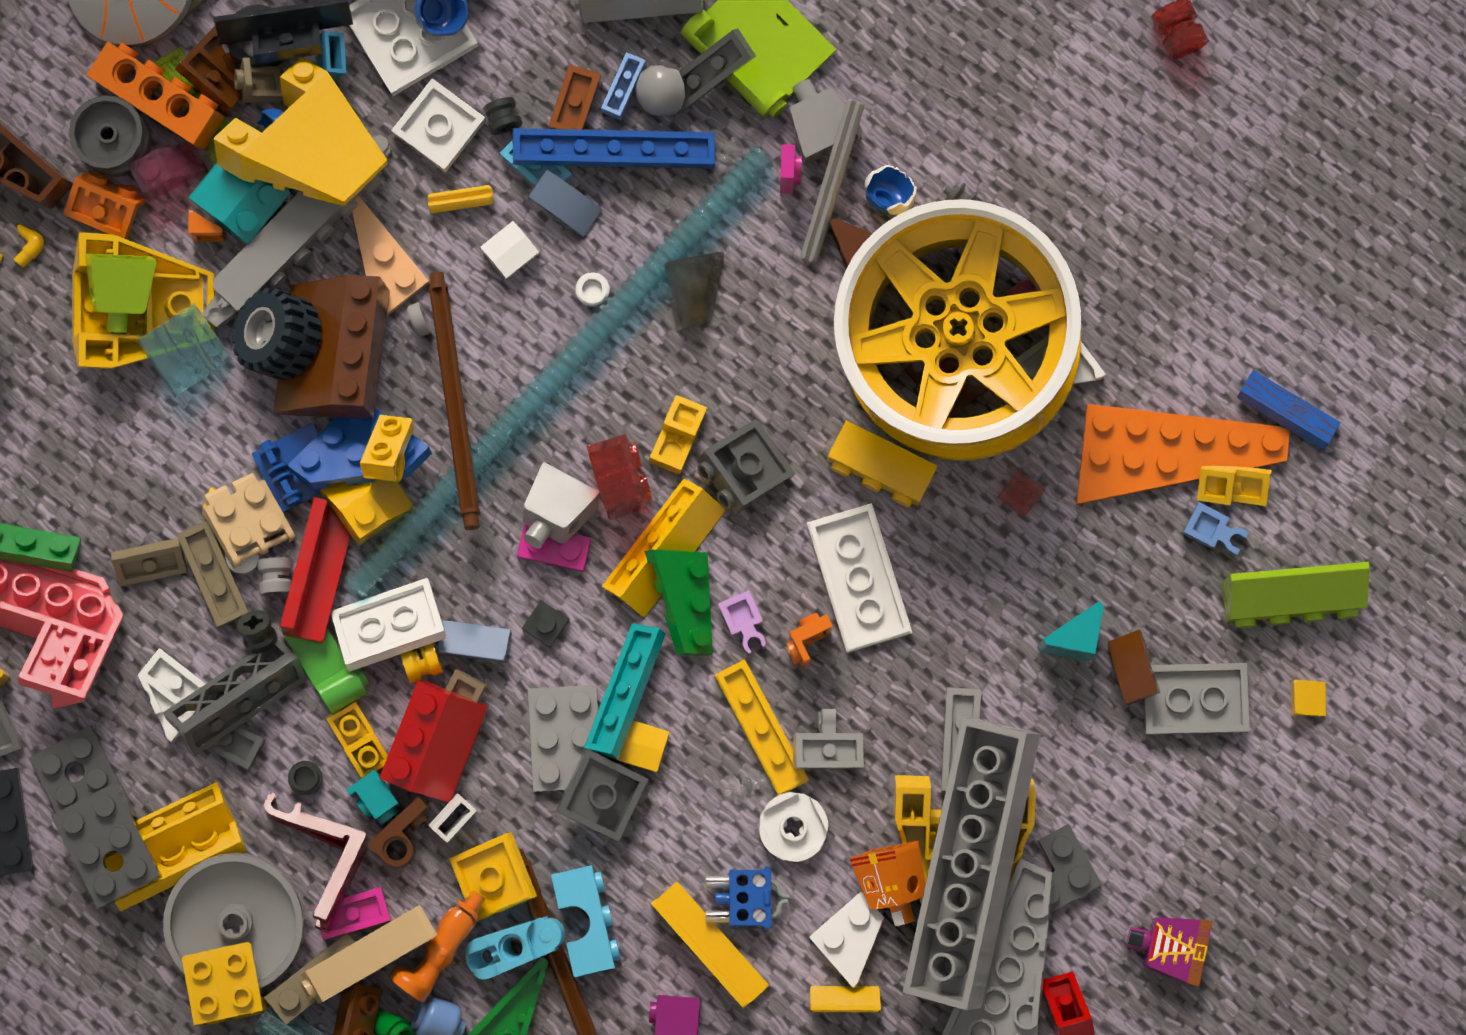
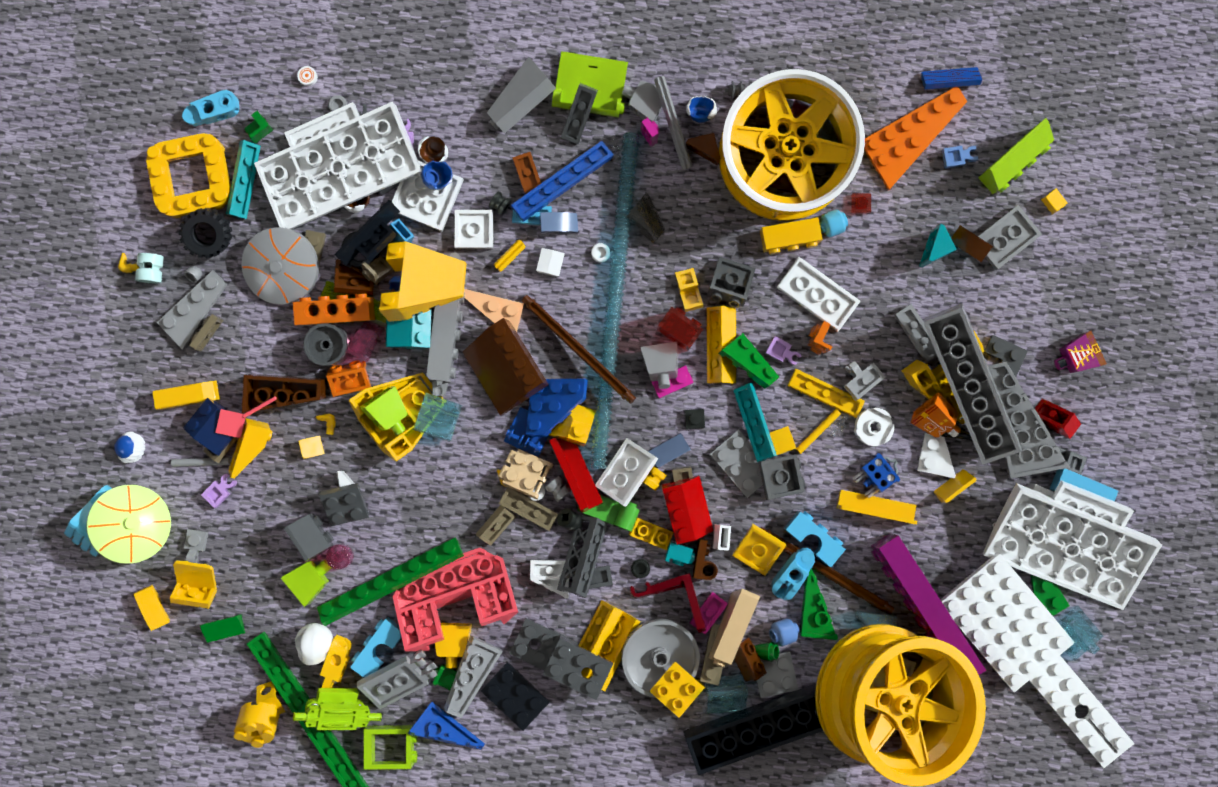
camera: 40 degrees left, 5 degrees up
orange slope [188,210,227,242] -> none
black wheel [232,288,321,380] -> none
yellow plate [360,415,414,482] -> none
orange piece [389,890,485,1003] -> none
light grey tile [407,302,432,337] -> none
light blue piece [601,52,646,121] -> none
light grey hair [636,65,685,116] -> none
yellow slope [1197,466,1272,506] -> none
none -> yellow bar [796,409,841,454]
none -> medium azure head [819,209,848,237]

